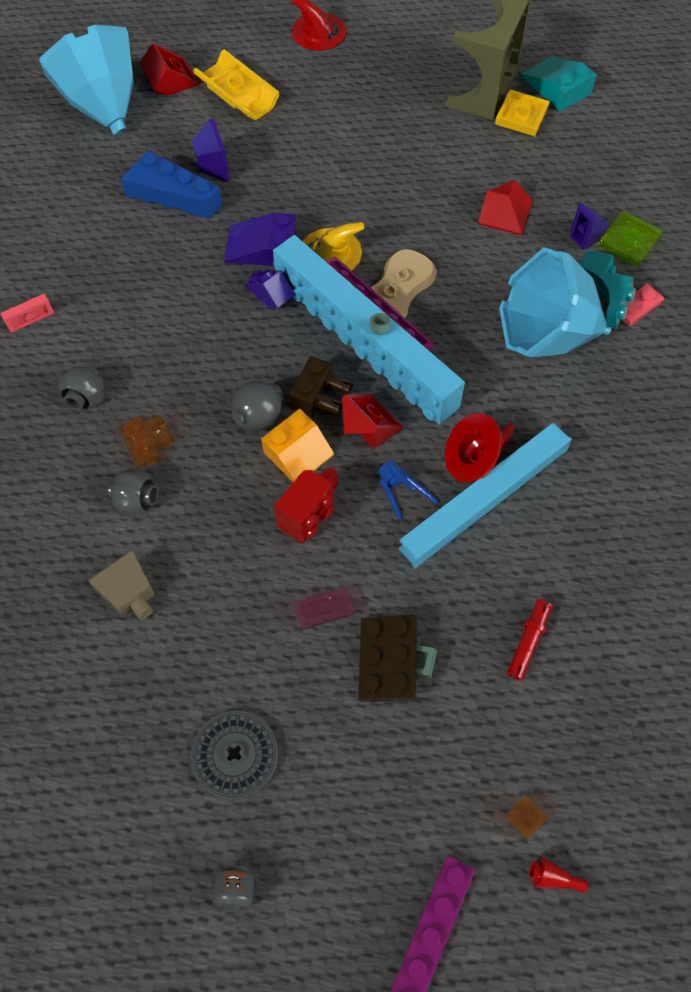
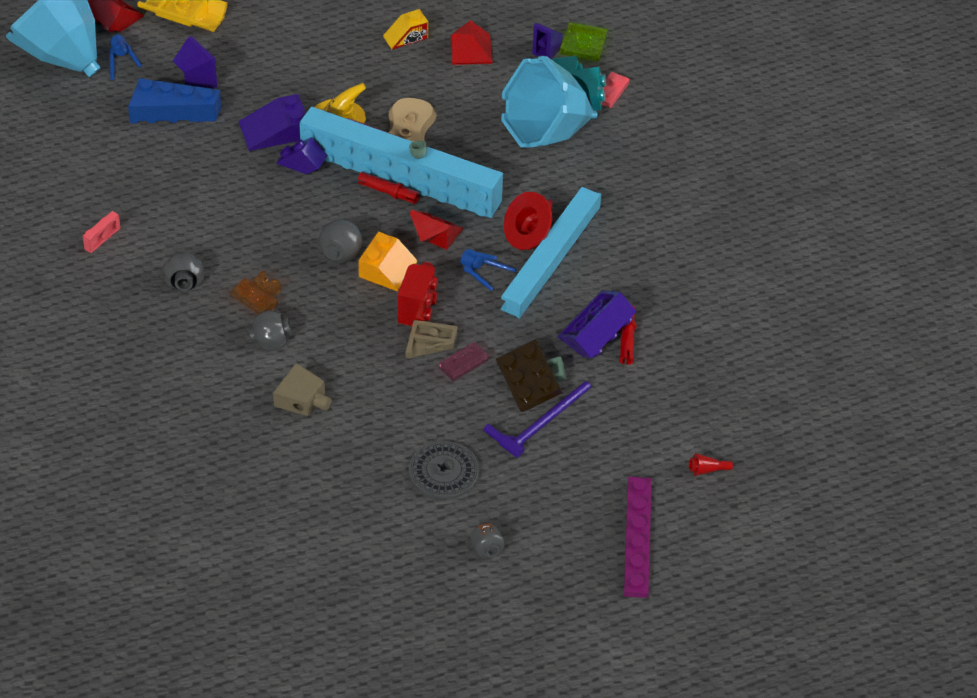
camera: 25 degrees left, 15 degrees down
dark brown brick [289,355,354,417] -> none
clear orange plate [504,795,548,840] -> none
none -> blue plant [108,34,142,80]
none -> red pin [357,171,420,204]
none -> yellow slope [383,9,428,50]
none -> dark tan wing [405,320,458,358]
none -> dark purple bar [483,381,591,458]
none -> dark purple slope [557,290,637,358]

